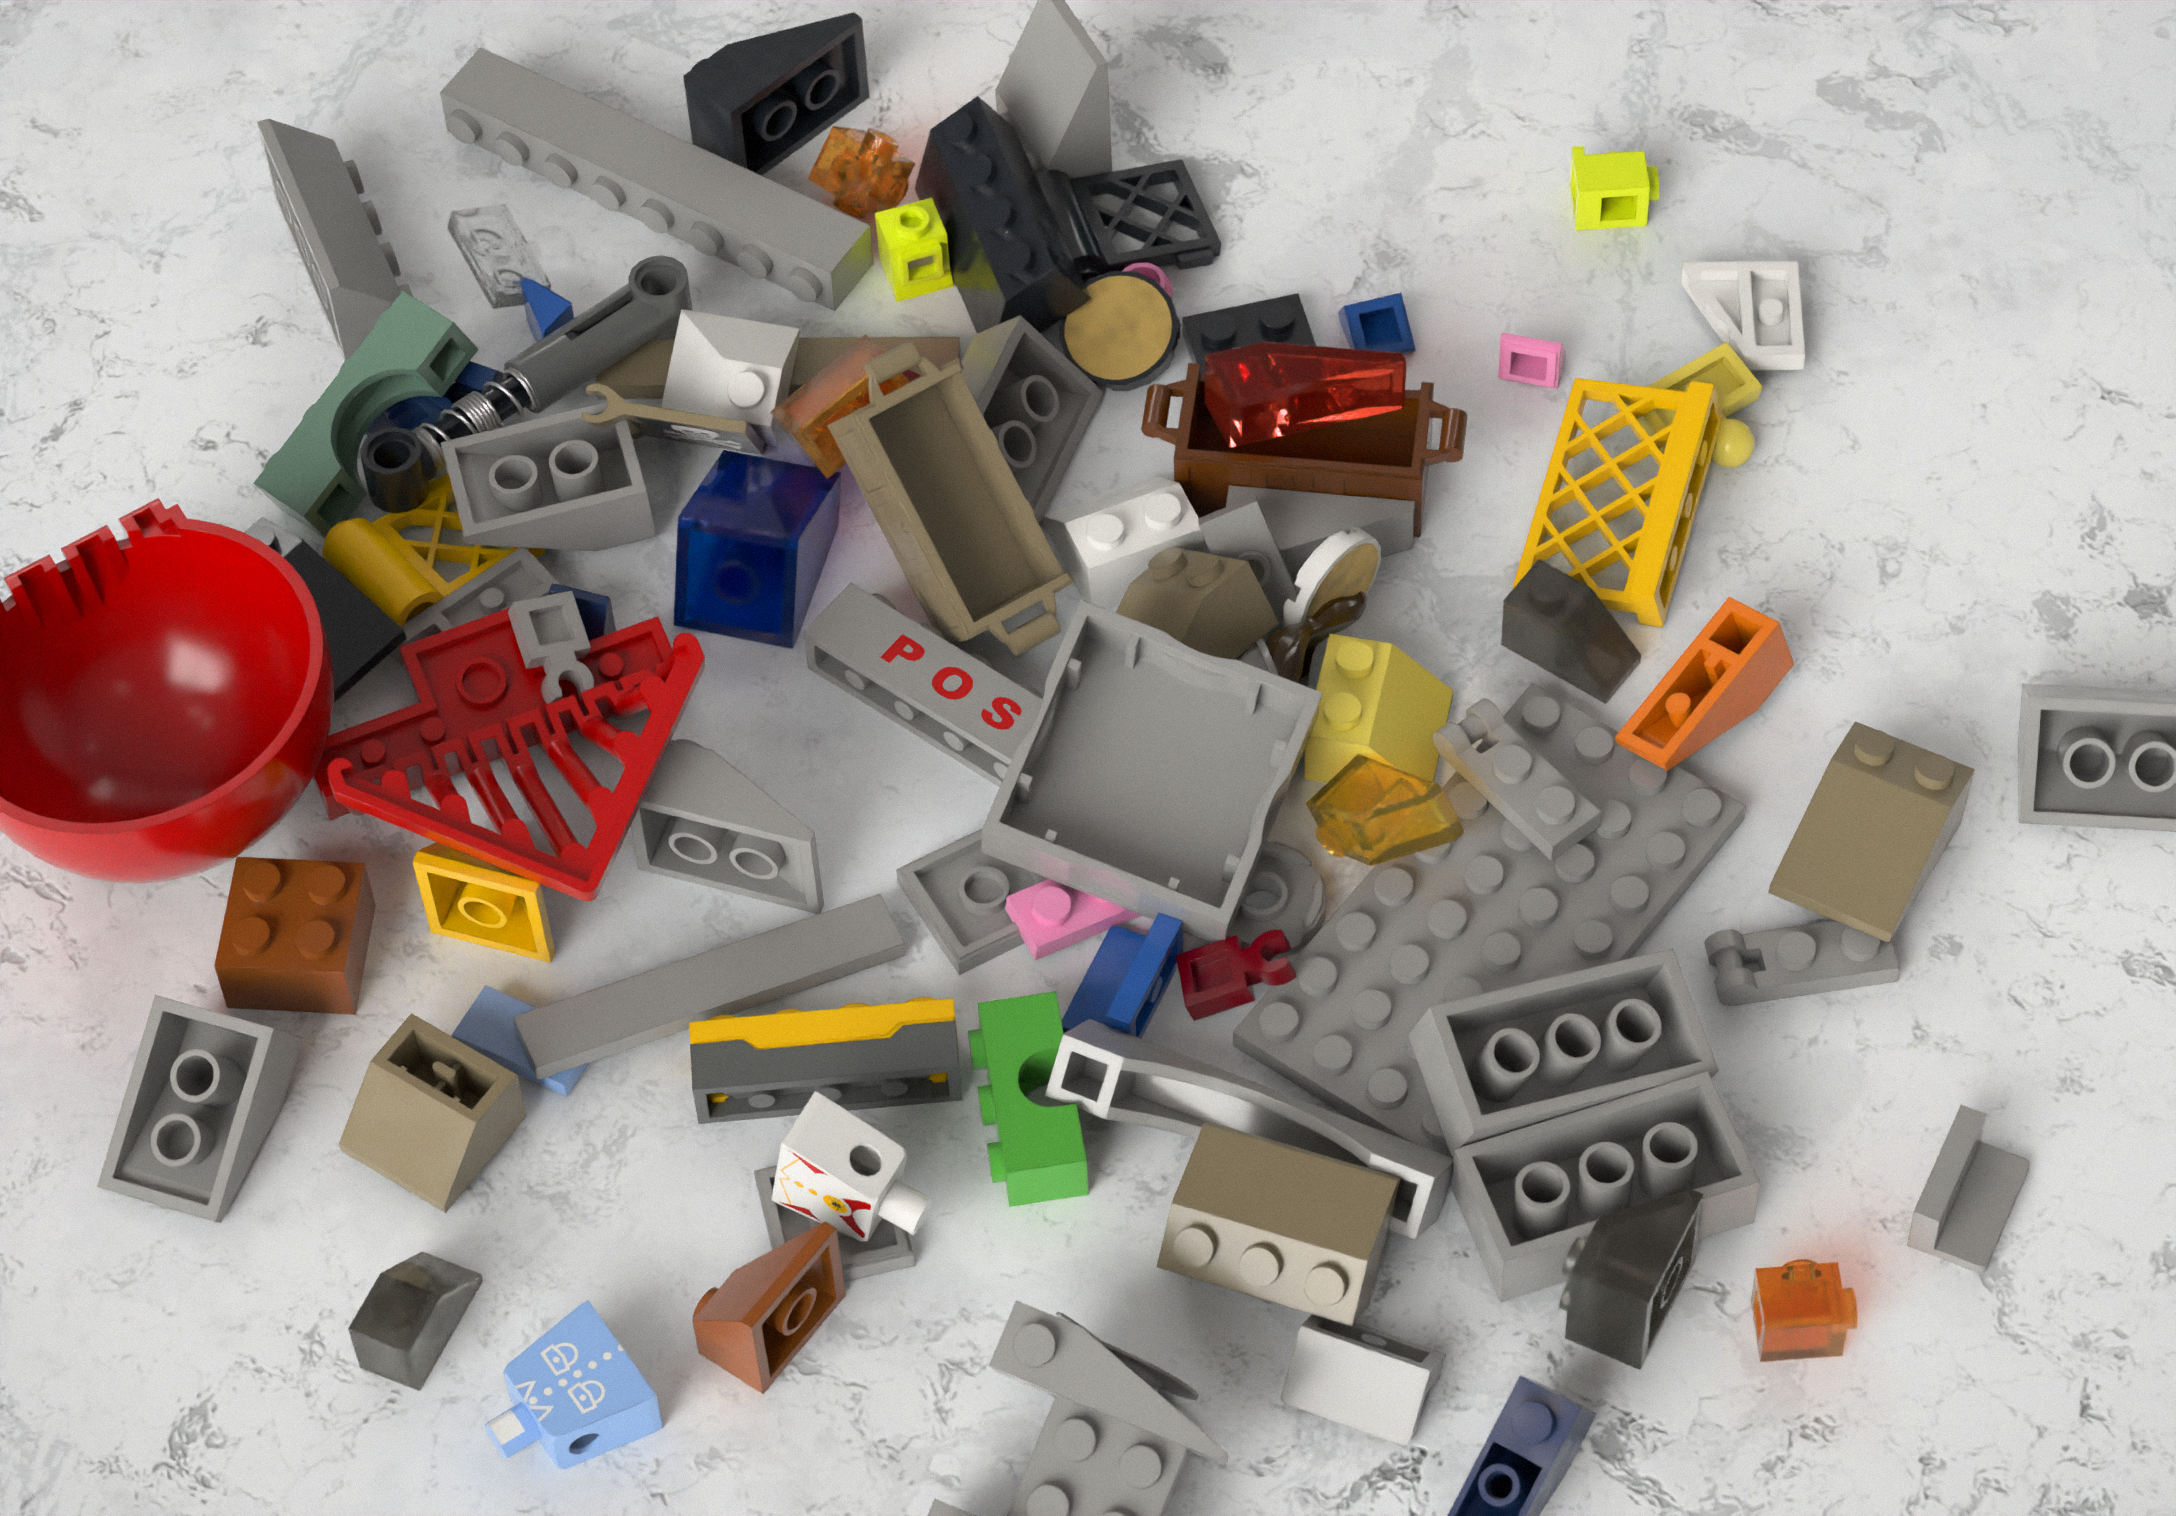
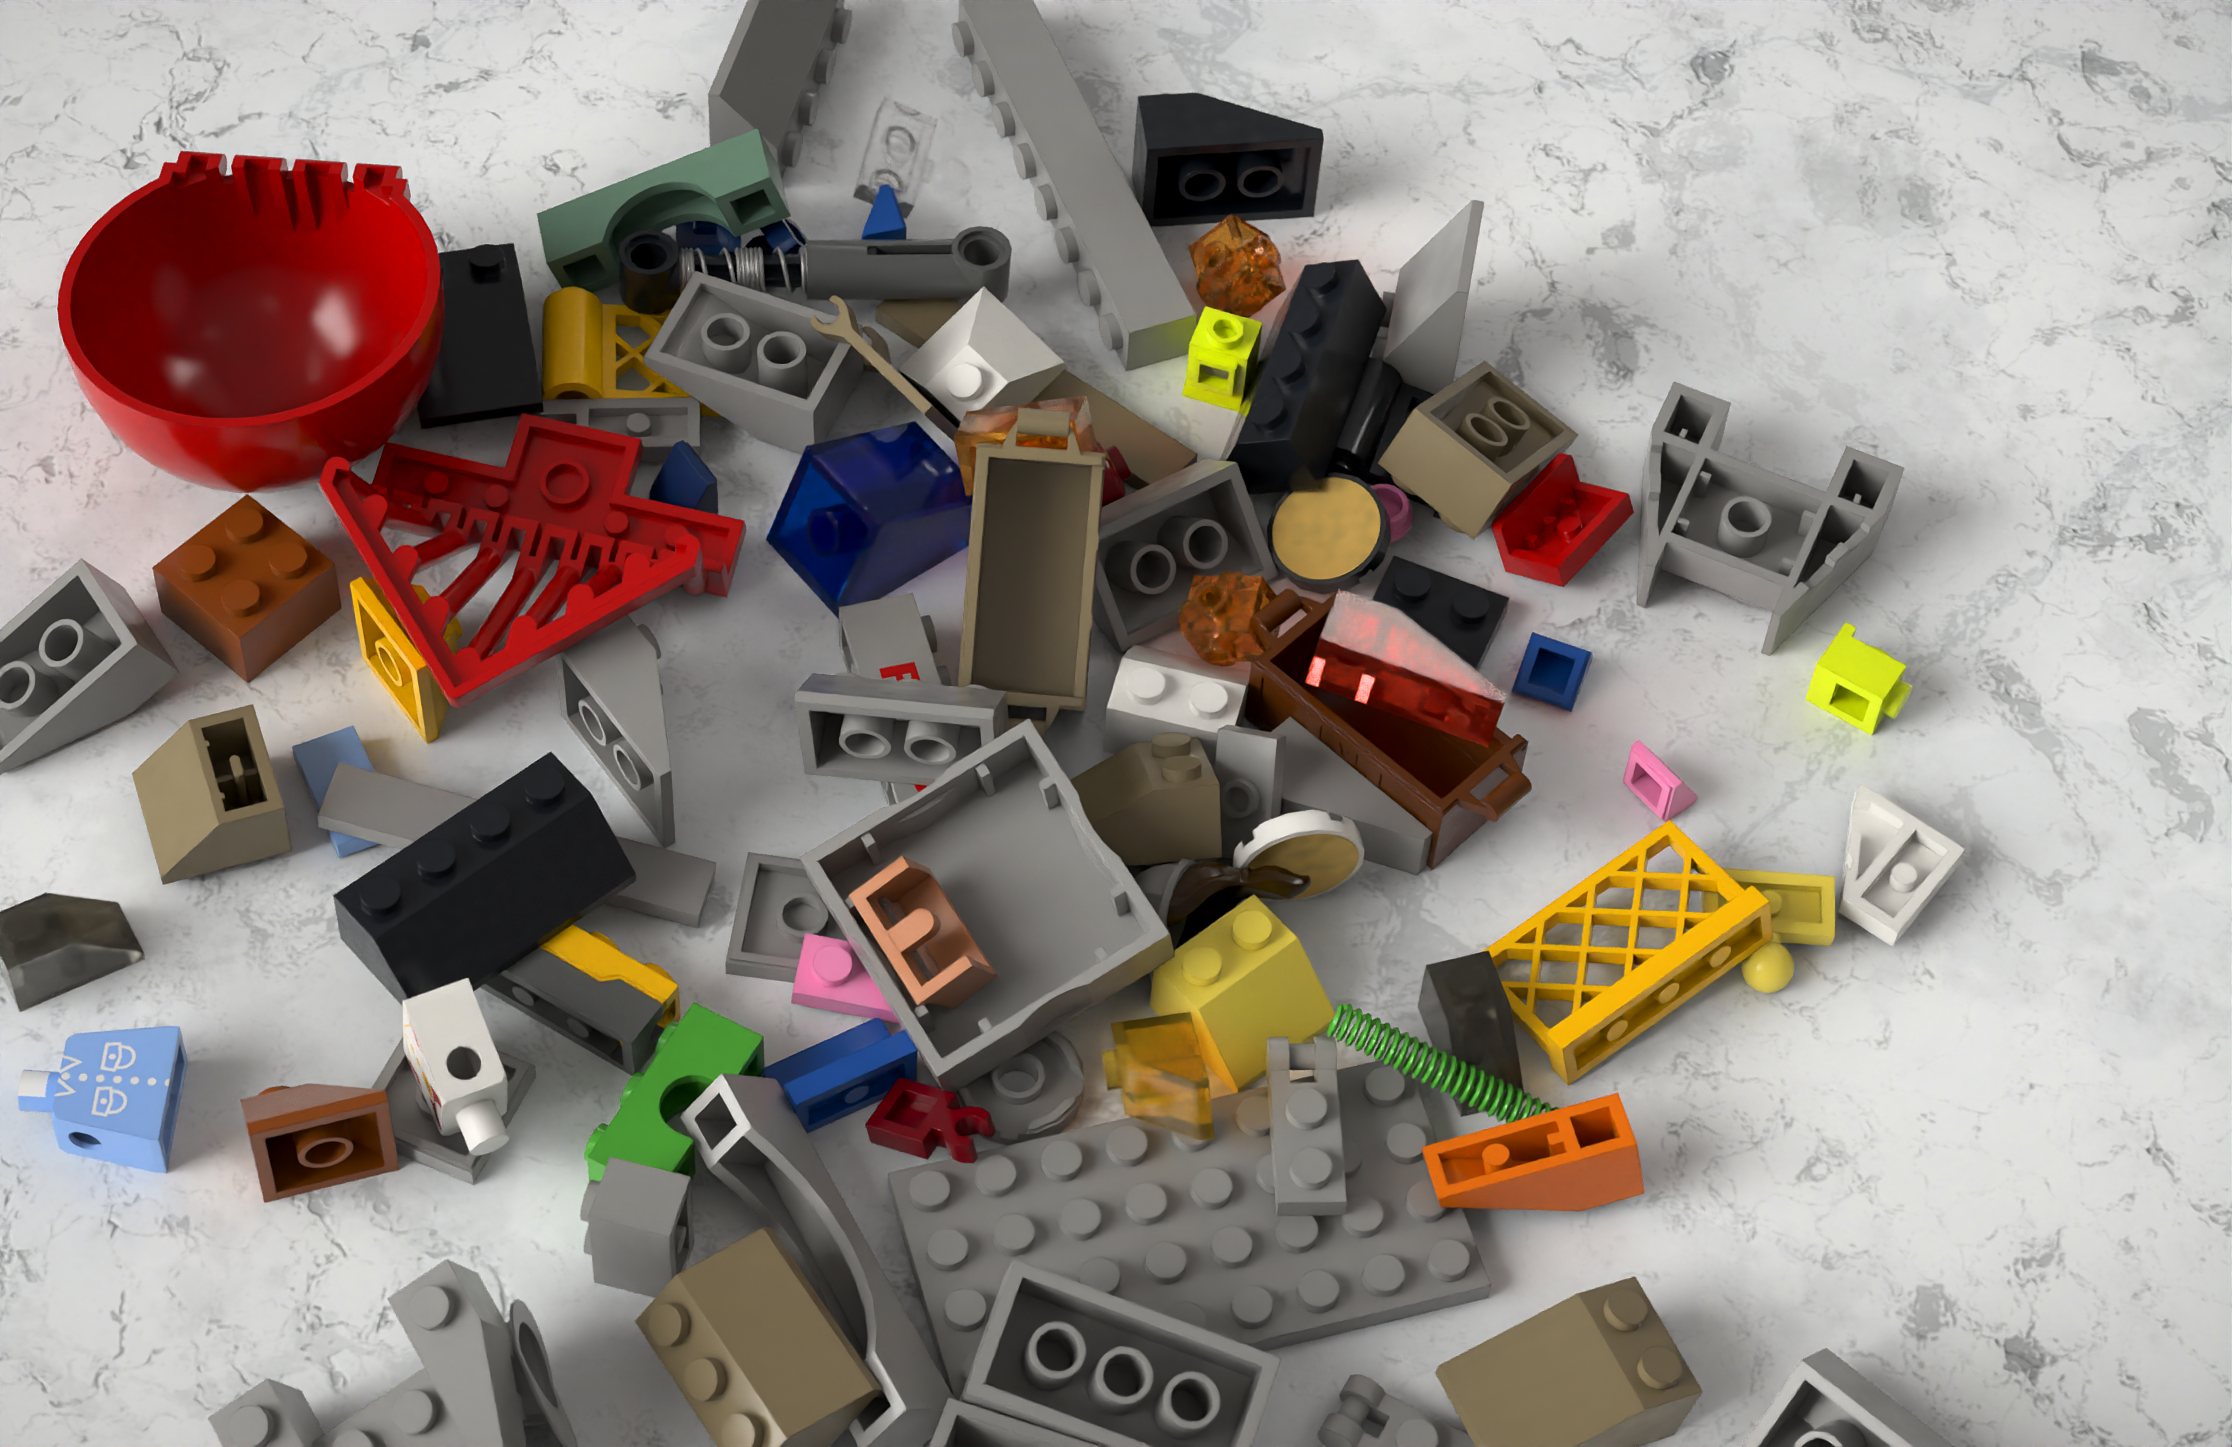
camera: 30 degrees right, 0 degrees up
light grey plate [508,591,594,704] -> none
none -> black slope [333,751,636,1007]
none -> light grey brick [580,1157,694,1298]
none -> light grey slope [795,673,1009,786]
none -> nougat window [848,856,998,1009]
none -> clear orange brick [1179,571,1281,667]
none -> bright green piece [1326,1003,1559,1123]
none -> dark tan slope [1378,361,1578,540]
none -> red bracket [1491,453,1634,587]
none -> light grey wedge [1636,382,1904,656]

